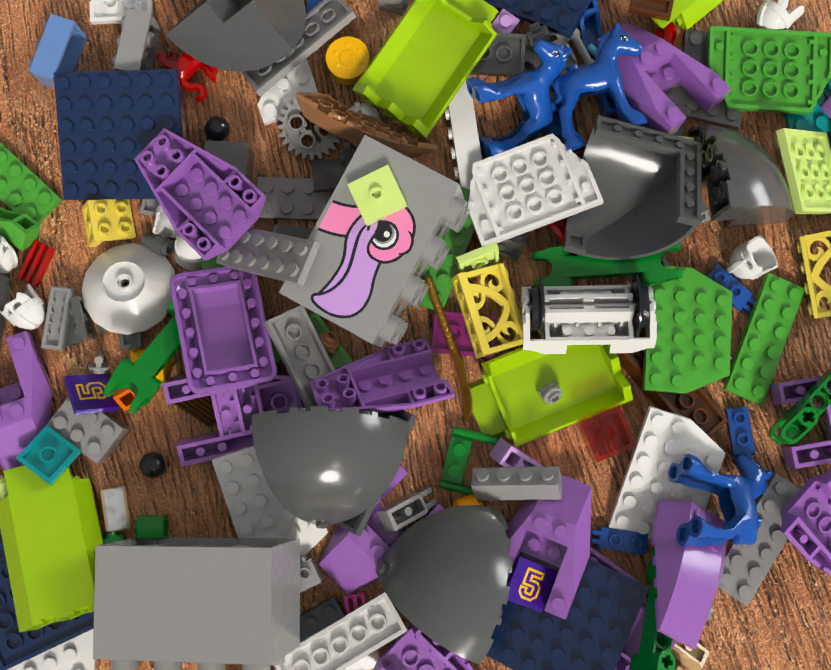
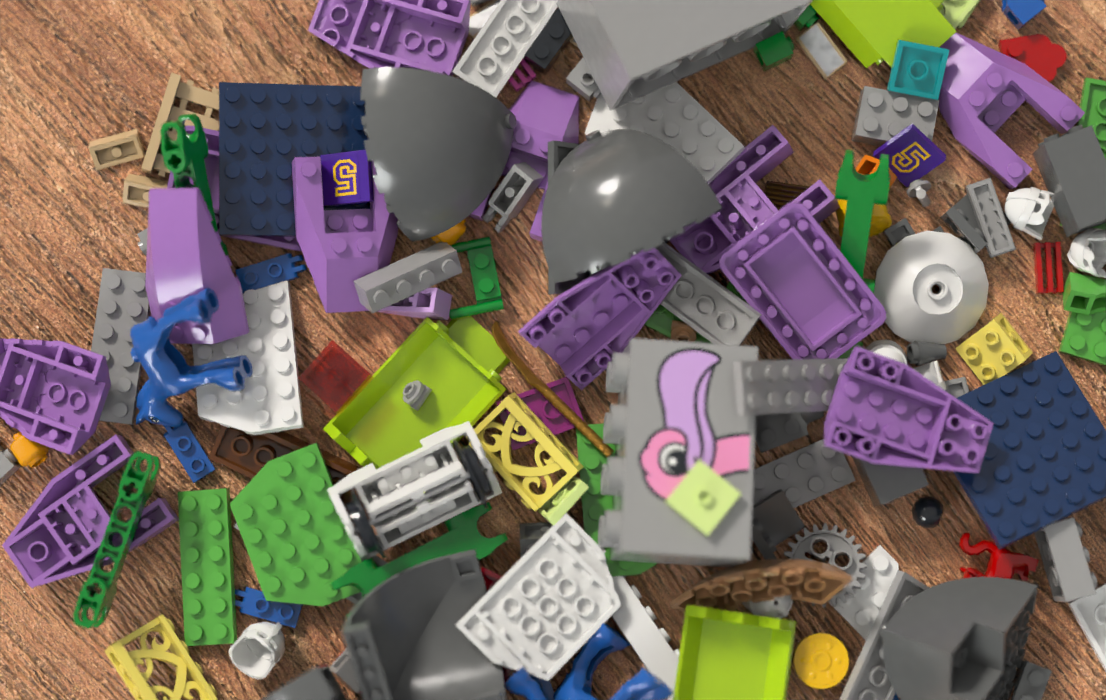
camera: 155 degrees right, 0 degrees up
black piece [139,451,166,479] -> none

